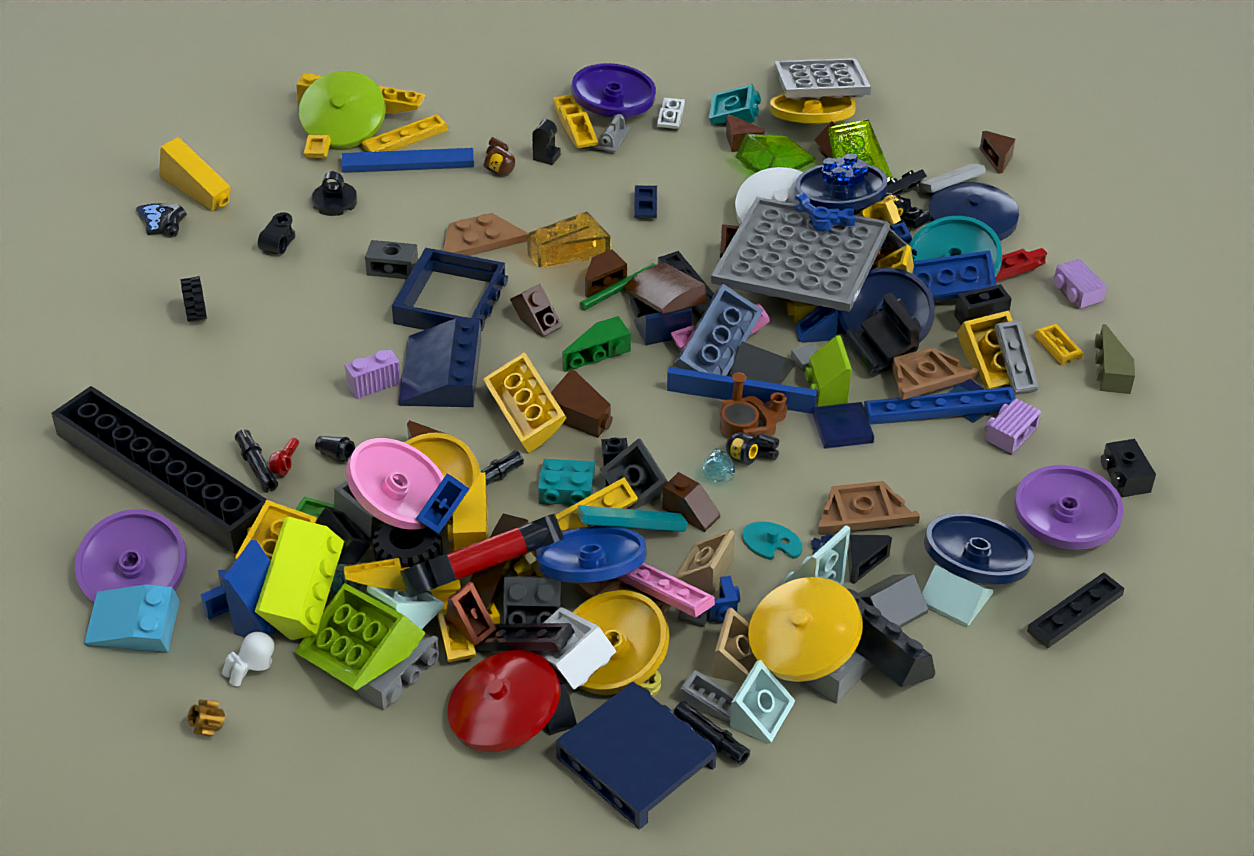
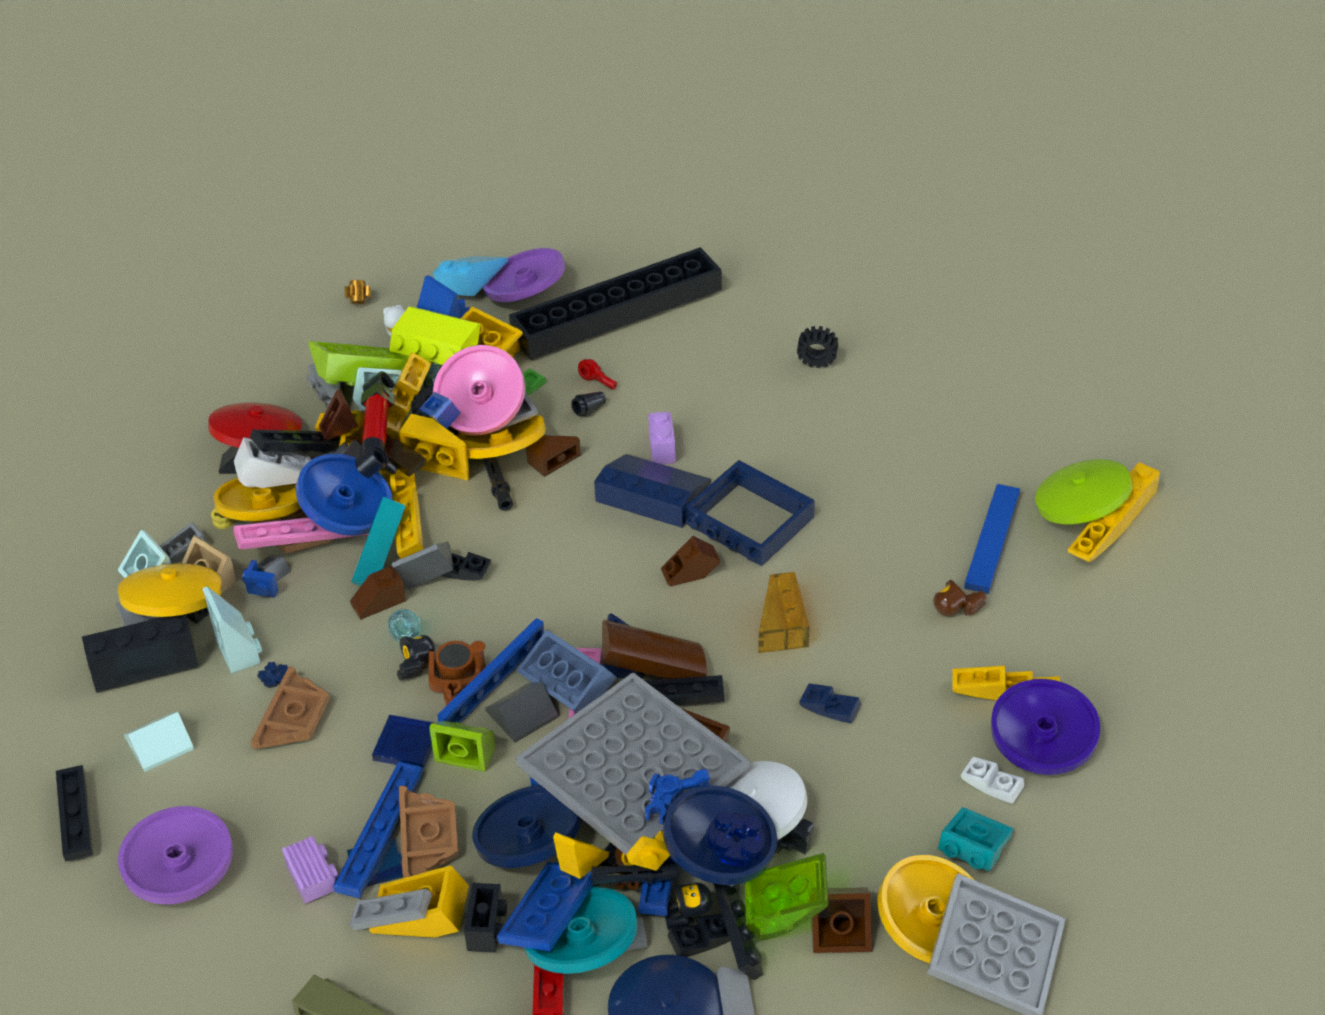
camera: 115 degrees right, 0 degrees up
black arm [136,203,187,237] -> none
yellow slope [159,137,231,211] -> none
black pin [234,429,278,493] -> none
black piece [258,212,296,255] -> none
yellow plate [303,135,331,158] -> none
black tile [312,171,357,216] -> none
yellow tile [362,114,448,152] -> none
dark grey brick [365,240,418,279] -> none
medium nougat wing [443,213,528,256] -> none
yellow slope [483,352,567,453] -> none
black leg [532,119,561,165] -> none
teal plate [538,459,595,505] -> none
reddish brown slope [551,369,613,438] -> none
dark blue panel [556,682,717,830] -> none
green slope [562,316,631,372] -> none
green bar [579,263,655,310] -> none
reddish brown slope [585,249,627,298] -> none
light grey hinge [595,114,630,153] -> none
black pin [673,701,751,765] -> none
tan slope [675,529,735,595] -> none
copper slope [726,115,765,152] -> none
clear neon green slope [736,134,816,173] -> none
teal piece [742,521,802,560] -> none
light grey tile [791,343,818,371] -> none
black piece [842,292,921,377] -> none
black slope [847,534,892,584] -> none
slope [859,574,928,627] -> none
dark blue dish [924,513,1034,584] -> none
yellow tile [1035,324,1083,366] -> none
black brick [1101,438,1156,498] -> none

